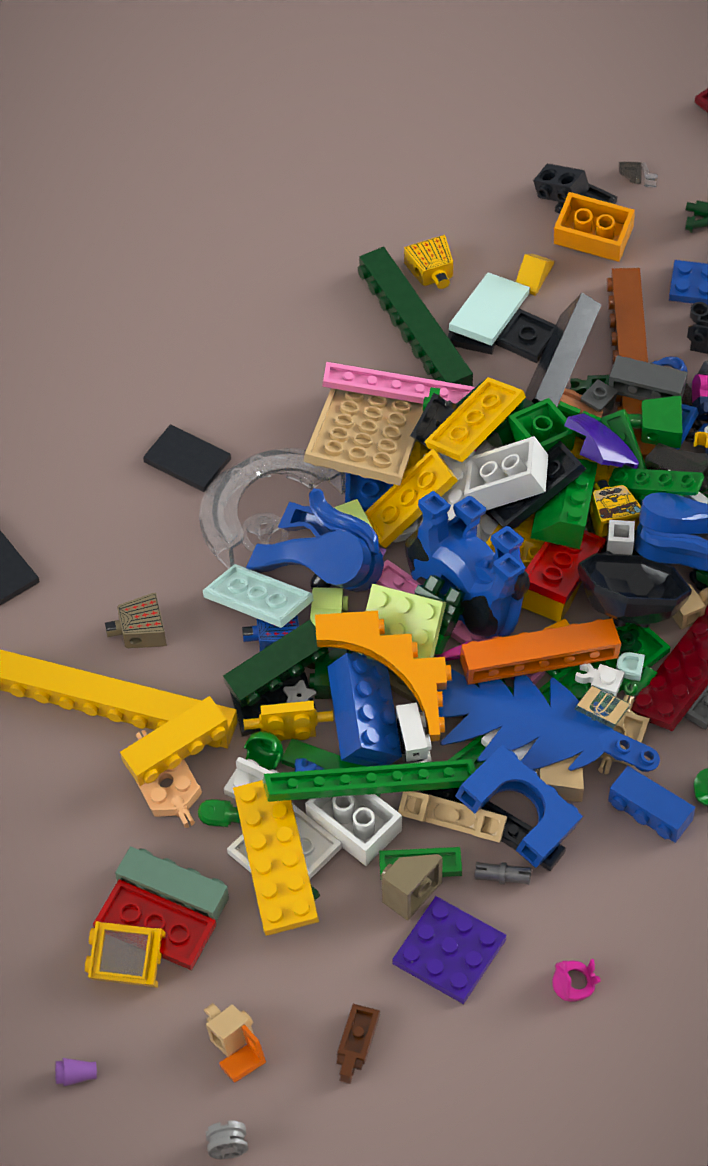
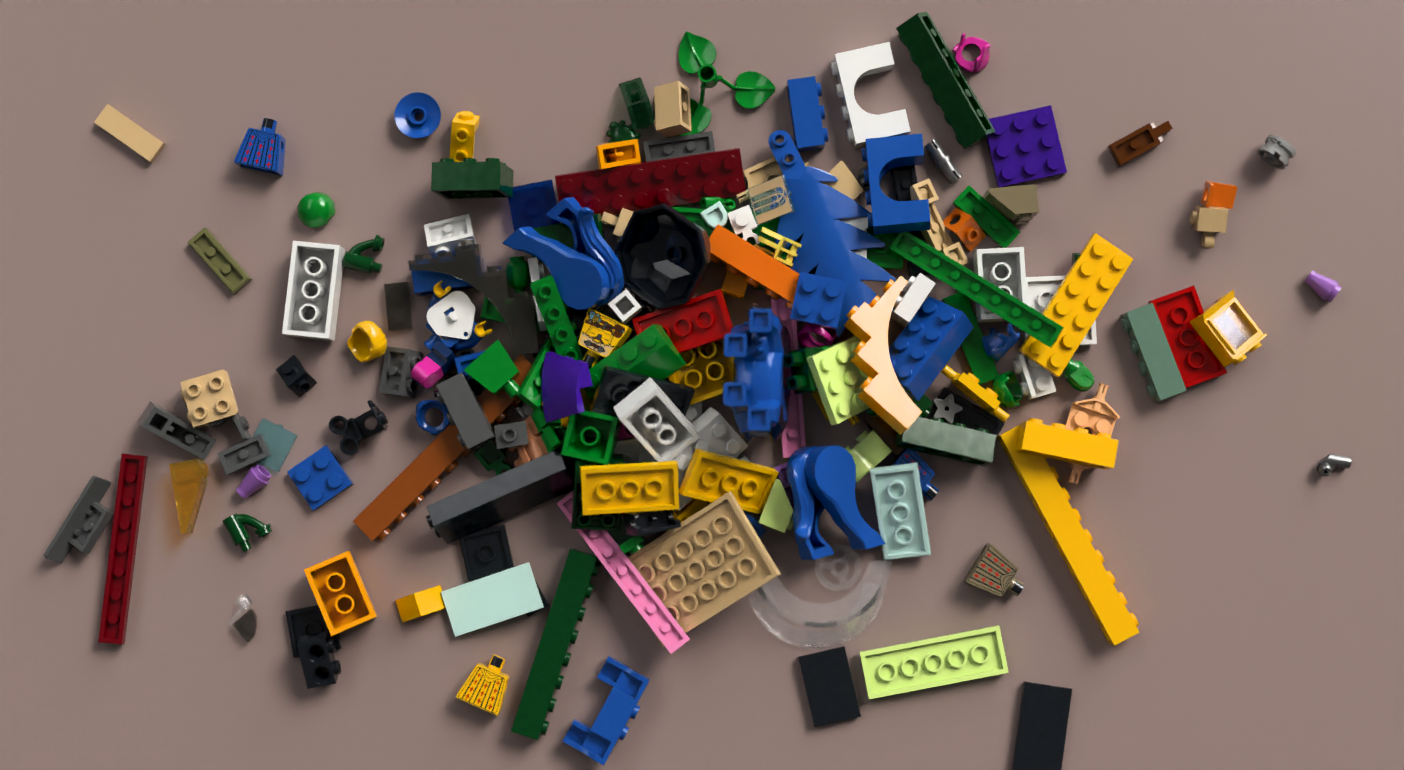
camera: 135 degrees left, 30 degrees up
none -> blue bracket [563,656,650,765]
none -> light yellow arm [754,227,802,266]
none -> blue plate [790,272,847,329]
none -> white arch [830,42,911,148]
none -> yellowish green plate [859,625,1009,699]
none -> dark green brick [896,12,996,149]
none -> orange bracket [943,208,986,252]

